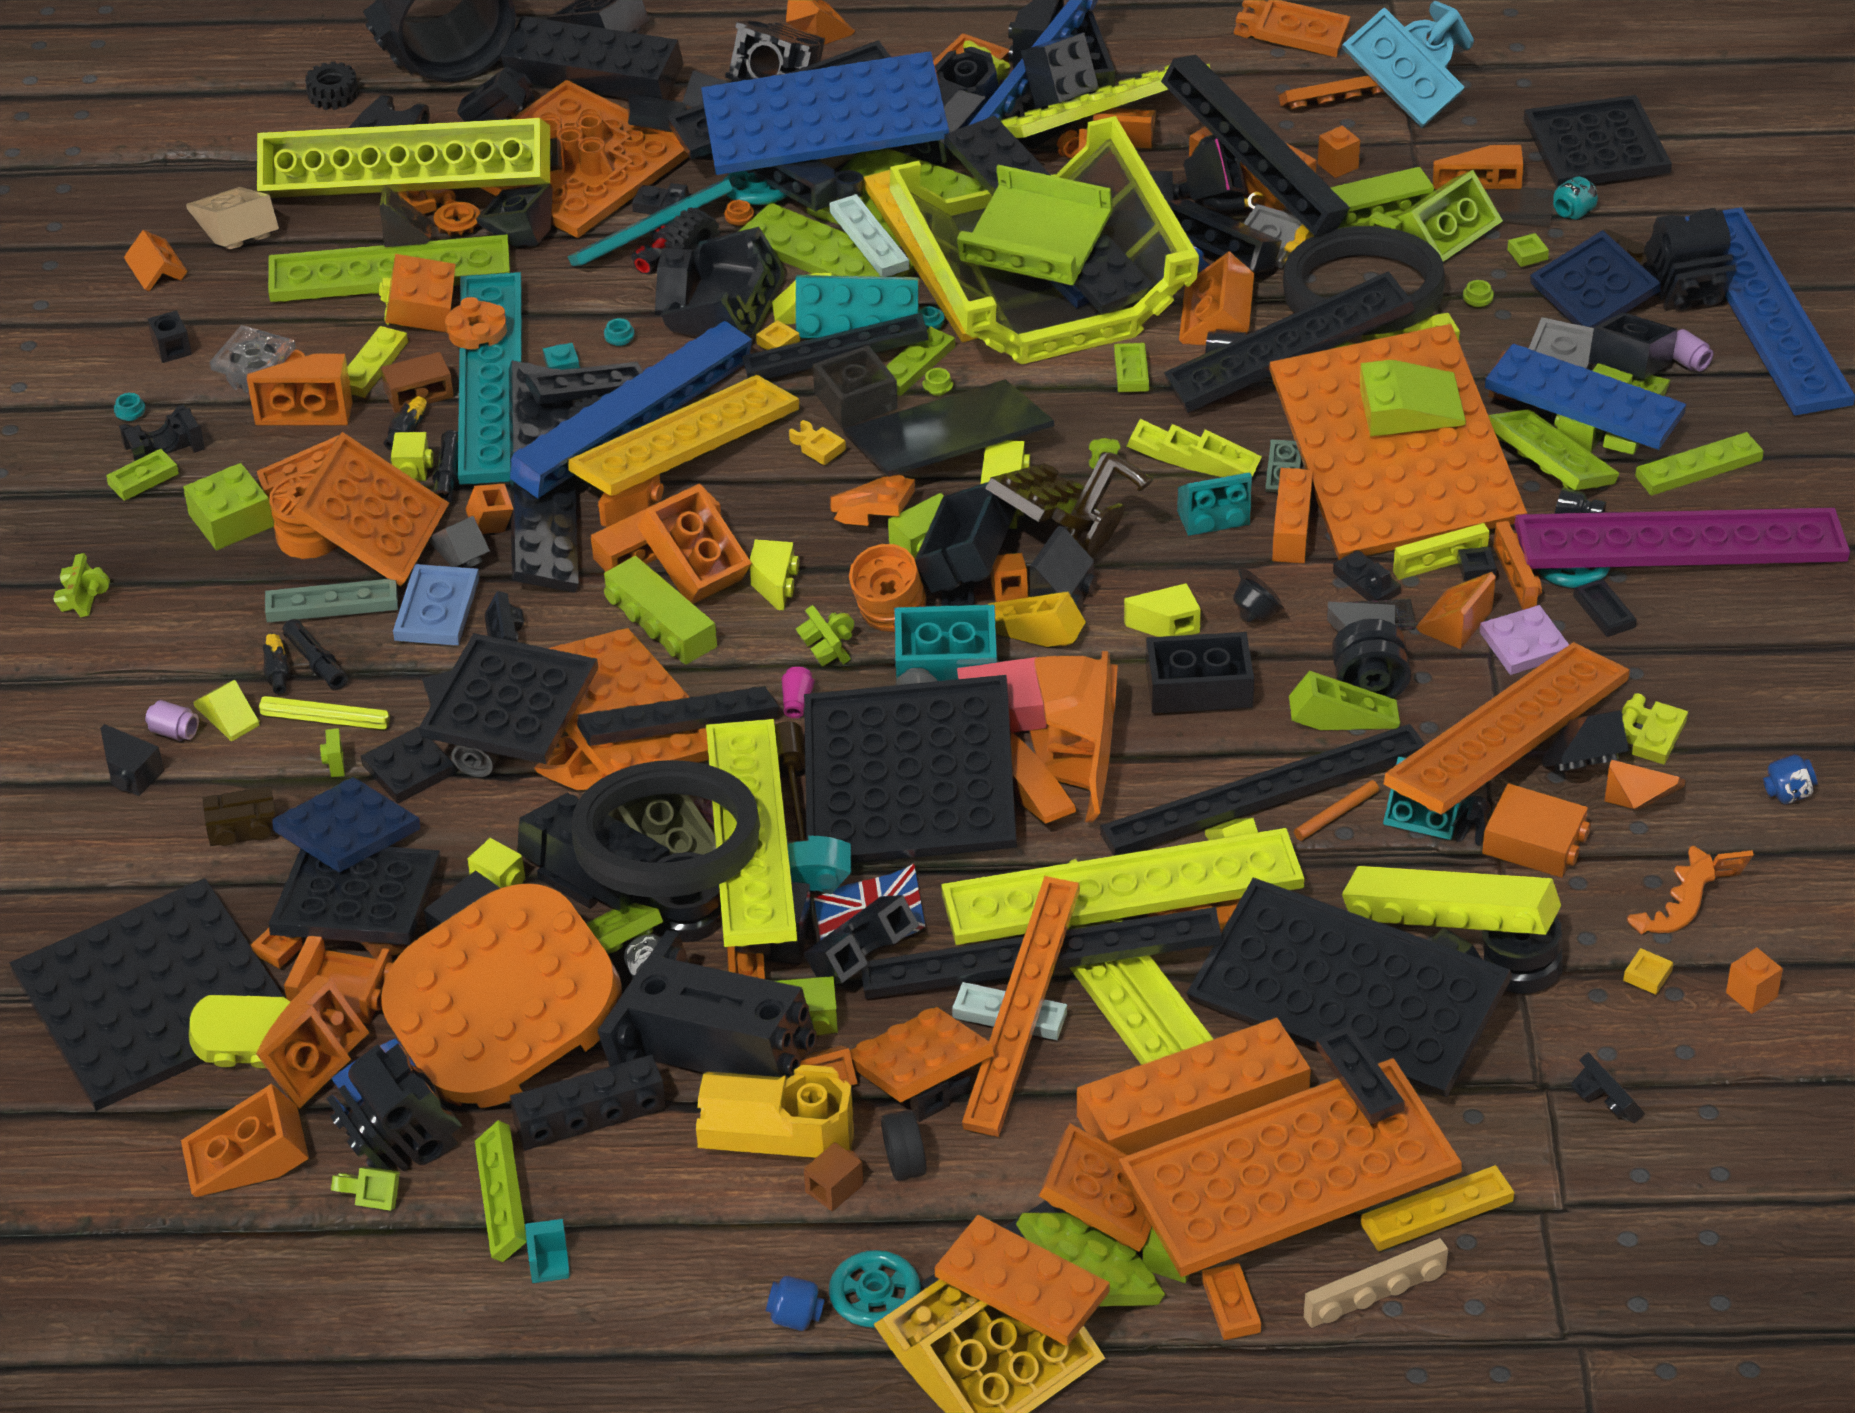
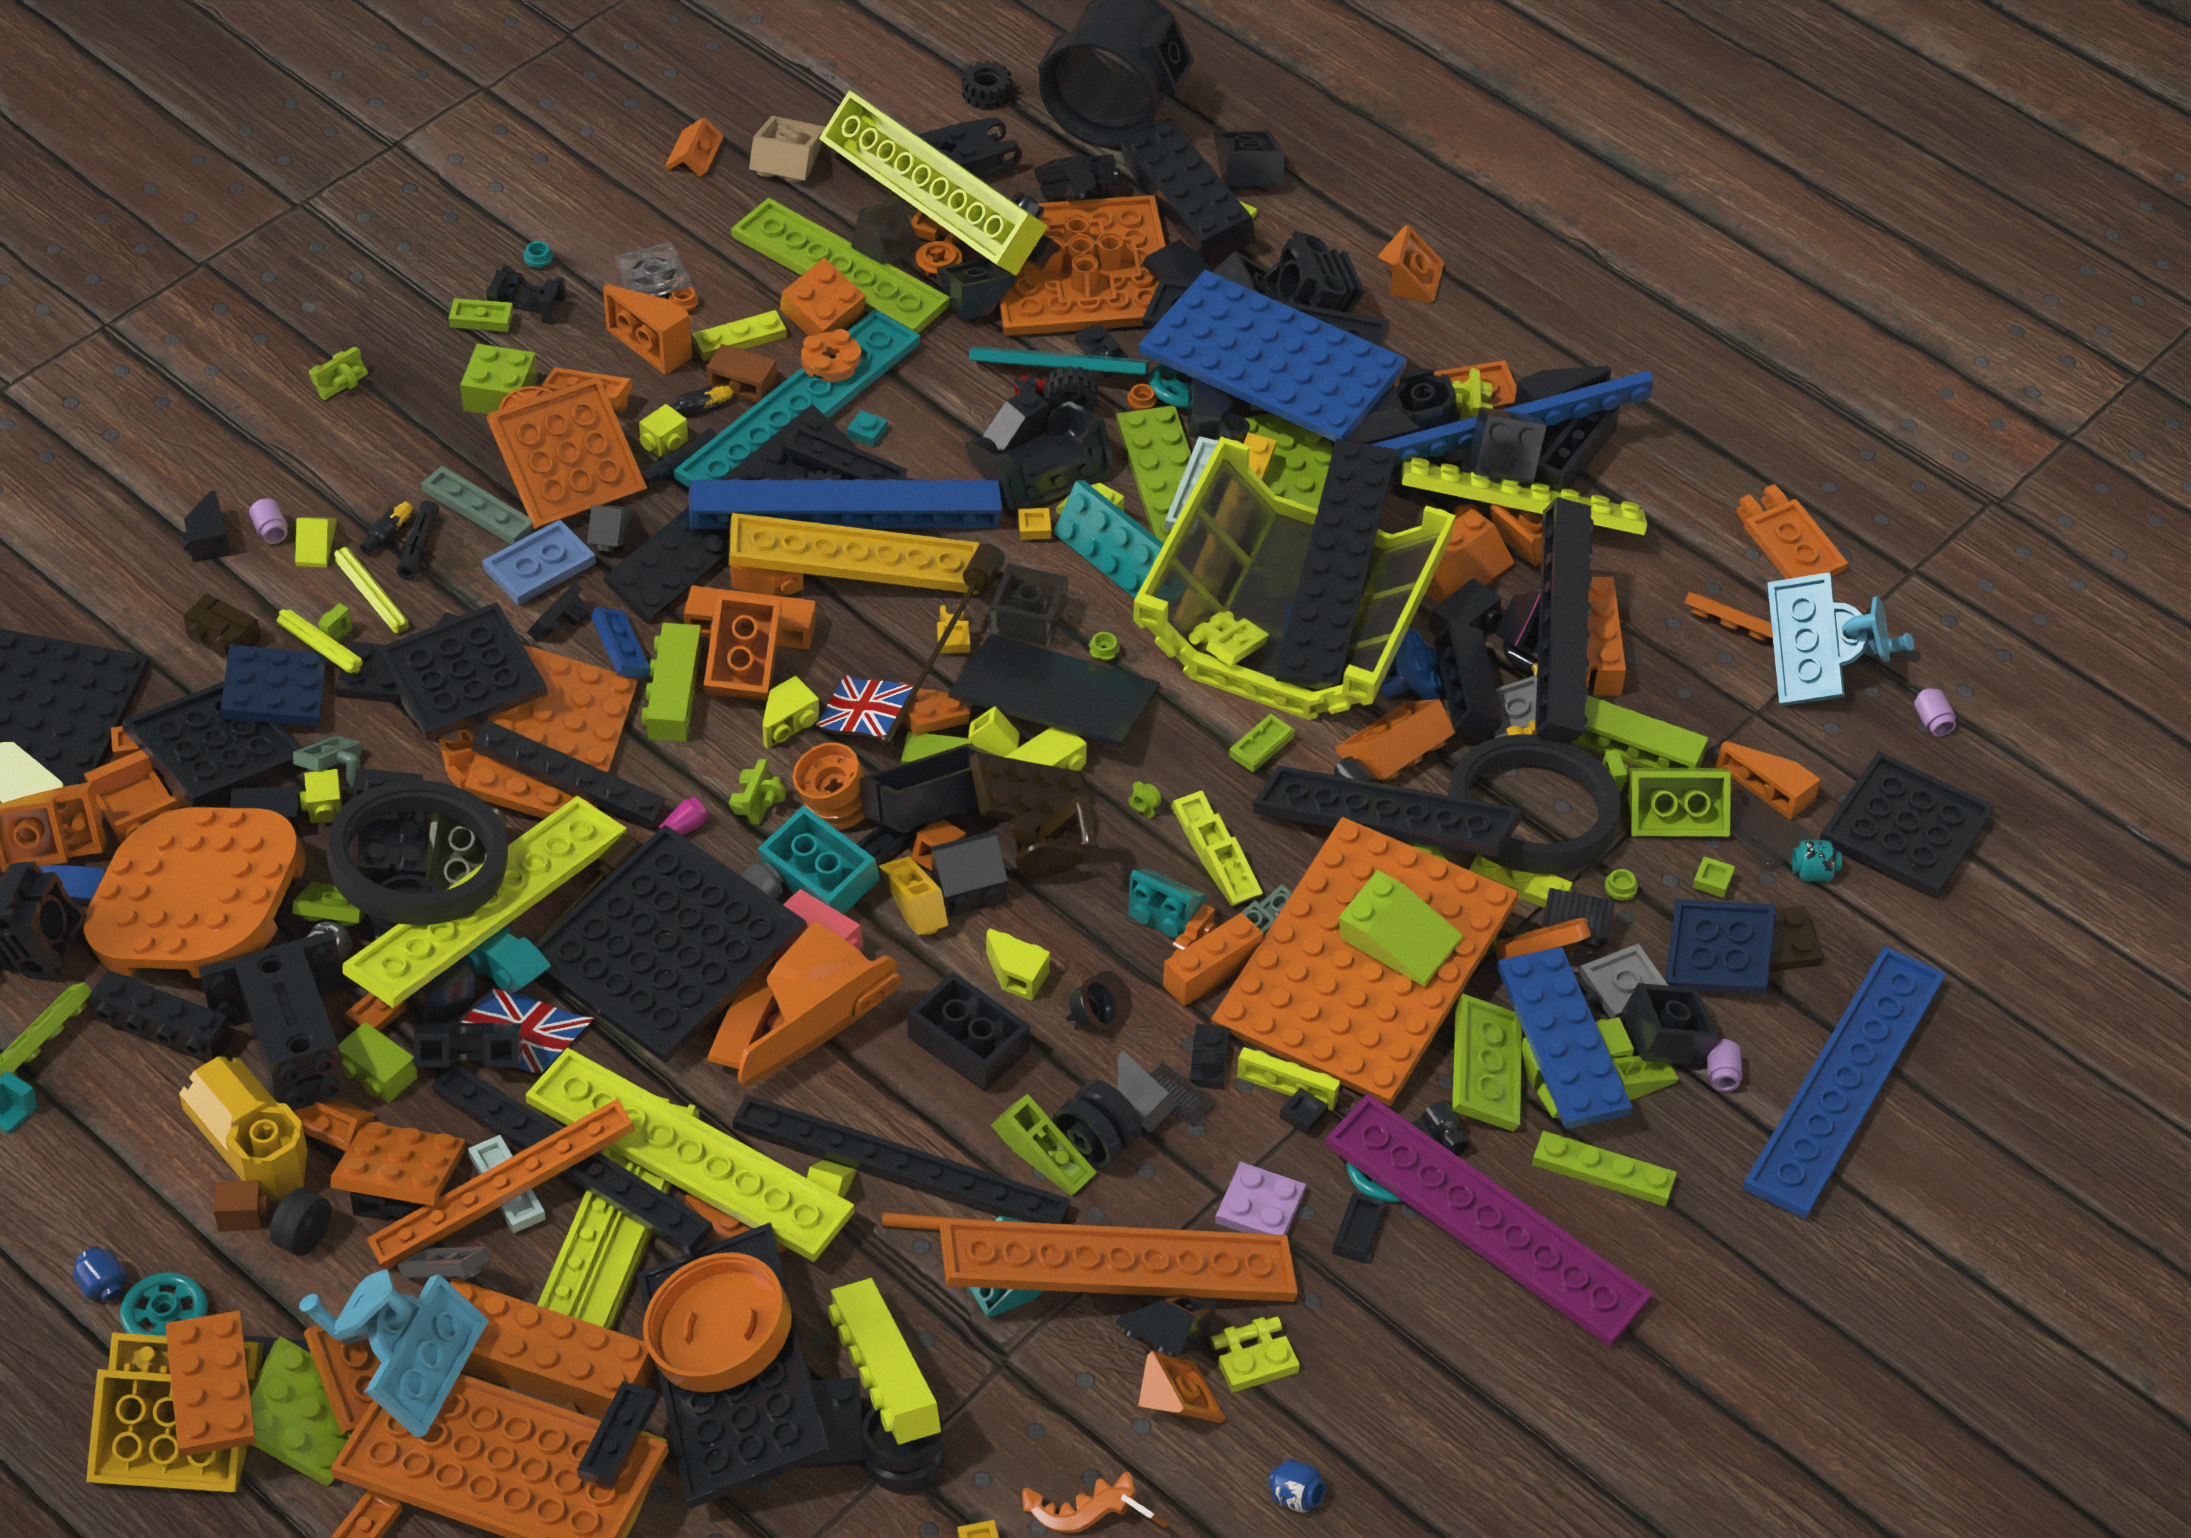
camera: 40 degrees right, 5 degrees up
black brick [147,310,192,363] -> none
orange brick [466,484,514,534] -> none
teal plate [604,318,635,346] -> none
black plate [742,313,929,380] -> none
lime plate [876,326,955,396] -> none
lime panel [957,165,1113,285] -> none
orange brick [1318,125,1360,178] -> none
orange slope [1416,572,1496,650] -> none
black piece [1451,796,1491,846] -> none
orange brick [1482,783,1591,878] -> none
orange plate [1493,521,1542,610] -> none
black piece [1644,208,1737,311] -> none
none -> neon yellow axle [276,609,363,674]
none -> sand green plate [293,735,362,793]
none -> medium azure plate [299,1269,489,1438]
none -> dark grey plate [398,1246,492,1280]
none -> blue plate [591,607,651,679]
none -> orange brick [643,1253,792,1392]
none -> flag [816,544,1005,746]
none -> neon yellow brick [968,706,1020,757]
none -> orange plate [1172,903,1216,956]
none -> neon yellow plate [1189,611,1269,666]
none -> orange beam [1493,918,1591,960]
none -> black brick [1541,888,1615,948]
none -> lavender brick [1914,688,1956,737]

